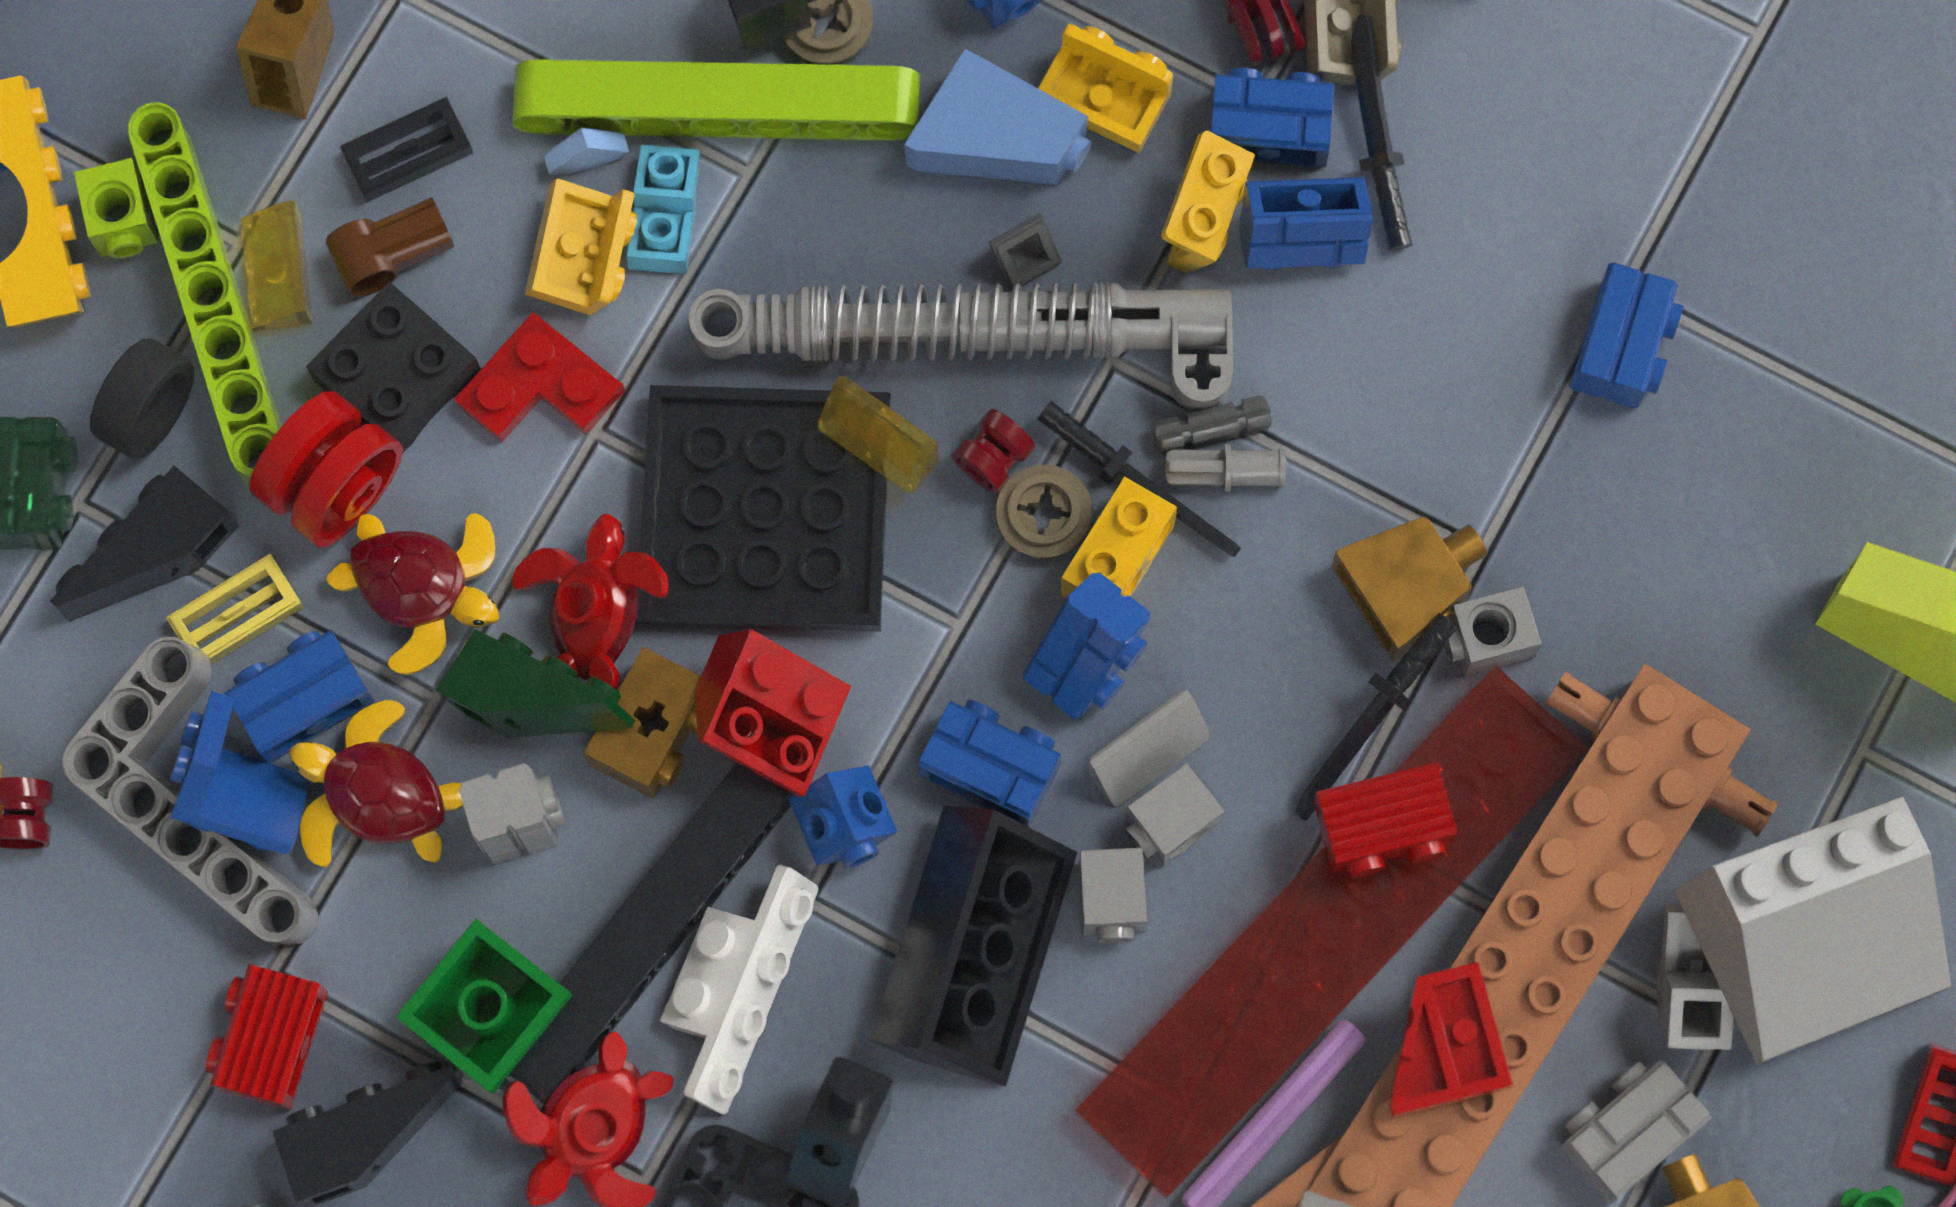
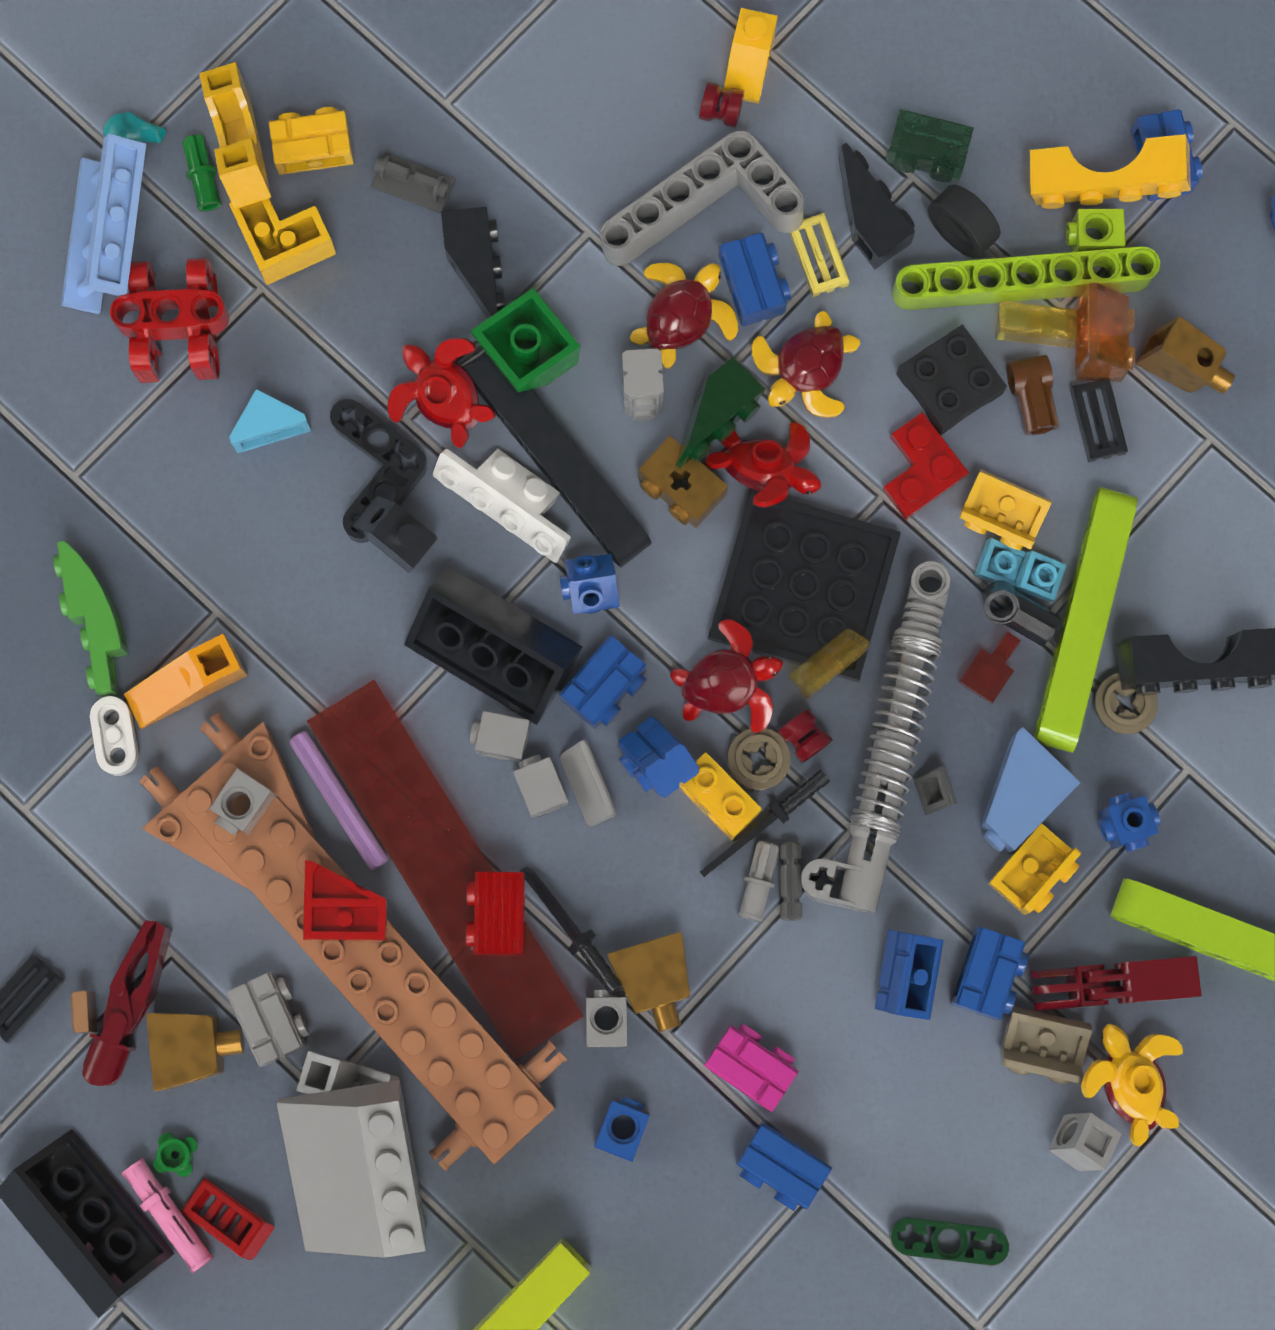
camera: 100 degrees right, 5 degrees up
blue bracket [170,691,309,854] -> none
red brick [205,964,328,1111] -> none
red wheel [249,391,403,548] -> none
light blue tile [544,128,629,175] -> none
red slope [695,629,851,797] -> none
yellow bracket [1161,131,1255,274] -> none
black sword [1351,14,1412,251] -> none
none -> blue brick [594,1096,650,1162]
none -> animal [670,620,783,733]
none -> dark pink brick [703,1023,799,1112]
none -> dark green beam [889,1217,1009,1266]
none -> clear red plate [958,632,1021,704]
none -> black piece [983,580,1061,647]
none -> clear orange slope [1075,283,1135,382]

